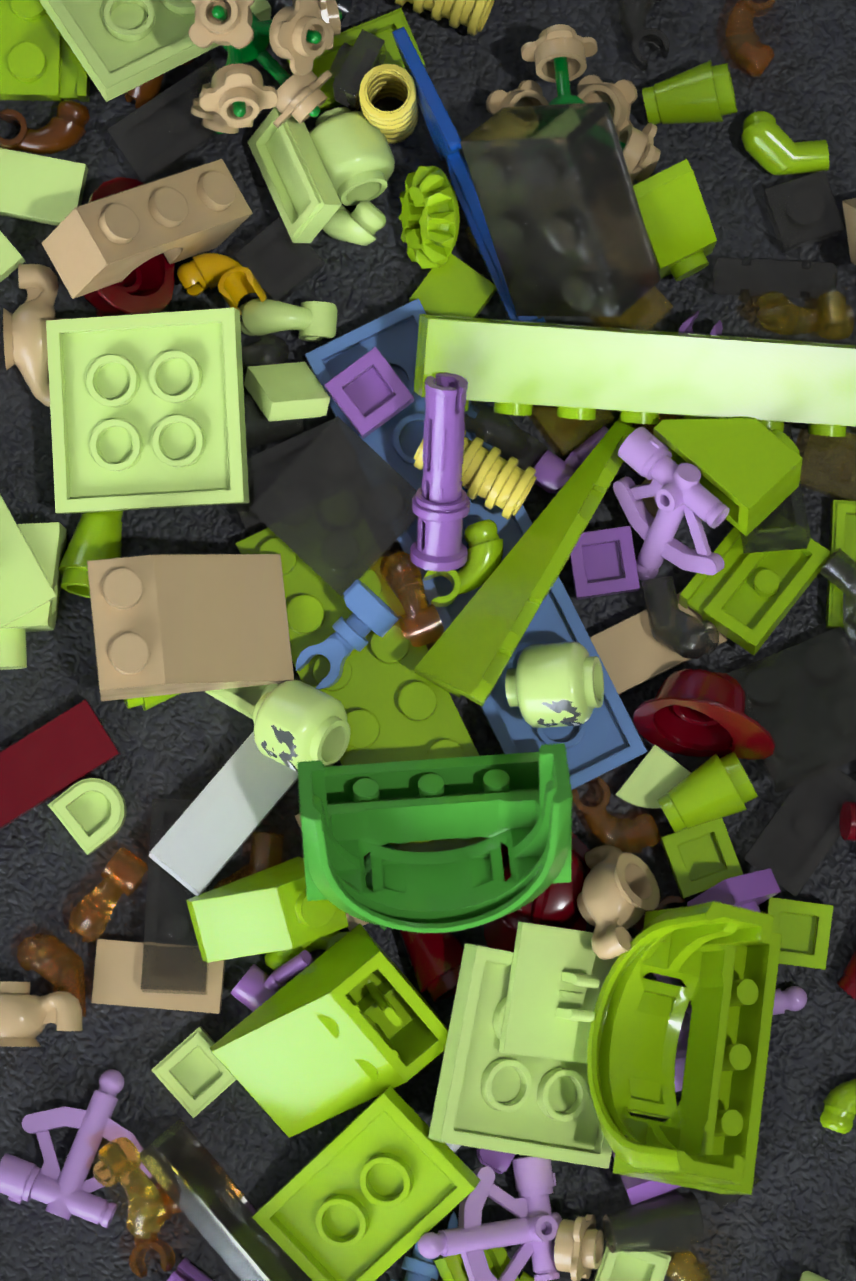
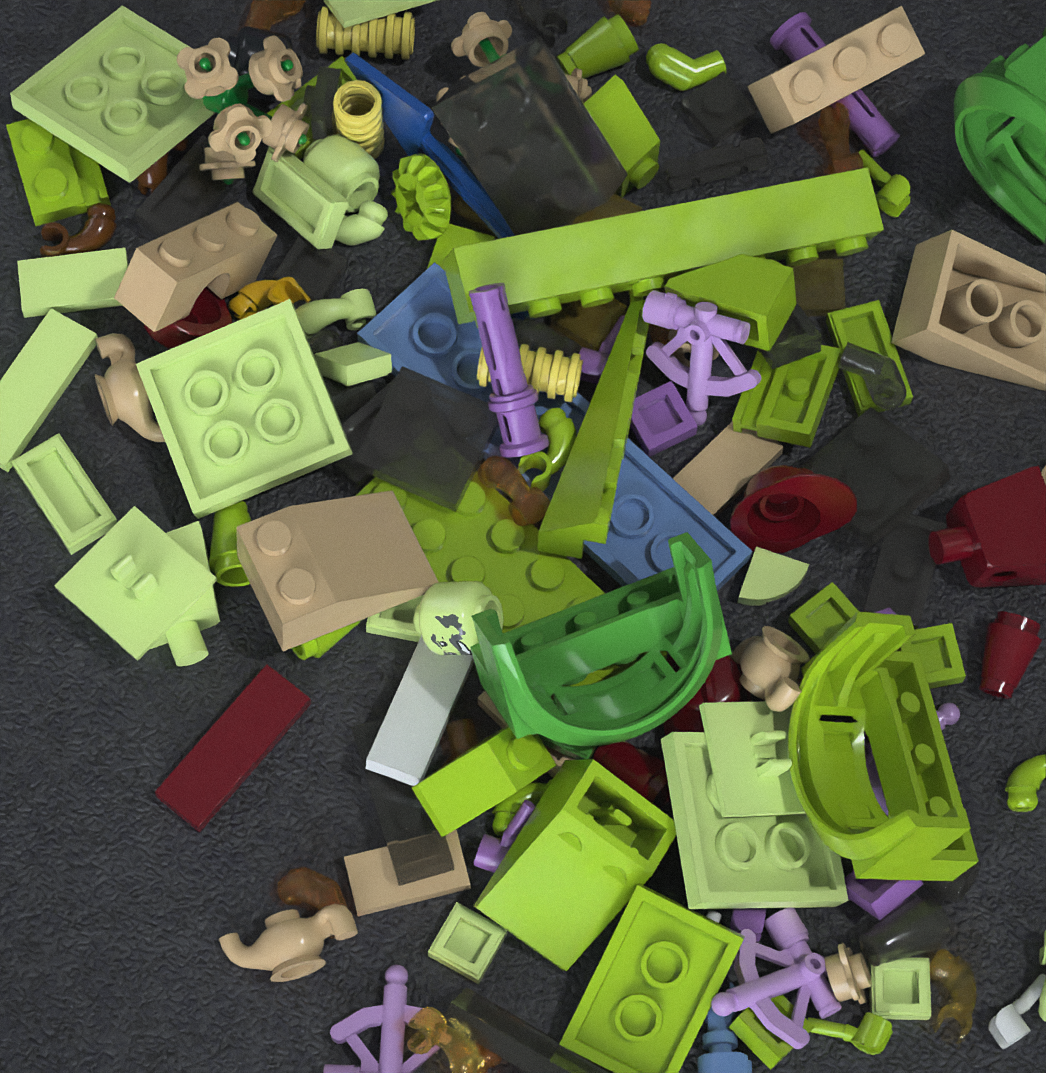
camera: 25 degrees left, 15 degrees down
yellowish green tile [48,778,127,855] -> none
clear orange arm [68,848,148,943] -> none
medium blue piece [295,579,400,689] -> none
medium lavender plate [324,346,414,439] -> none
yellowish green head [505,642,604,728] -> none
clear orange arm [572,777,661,853] -> none
clear smoke arm [642,576,719,659] -> none
lime cone [657,751,758,834] -> none
clear yellow arm [756,291,854,340] -> none

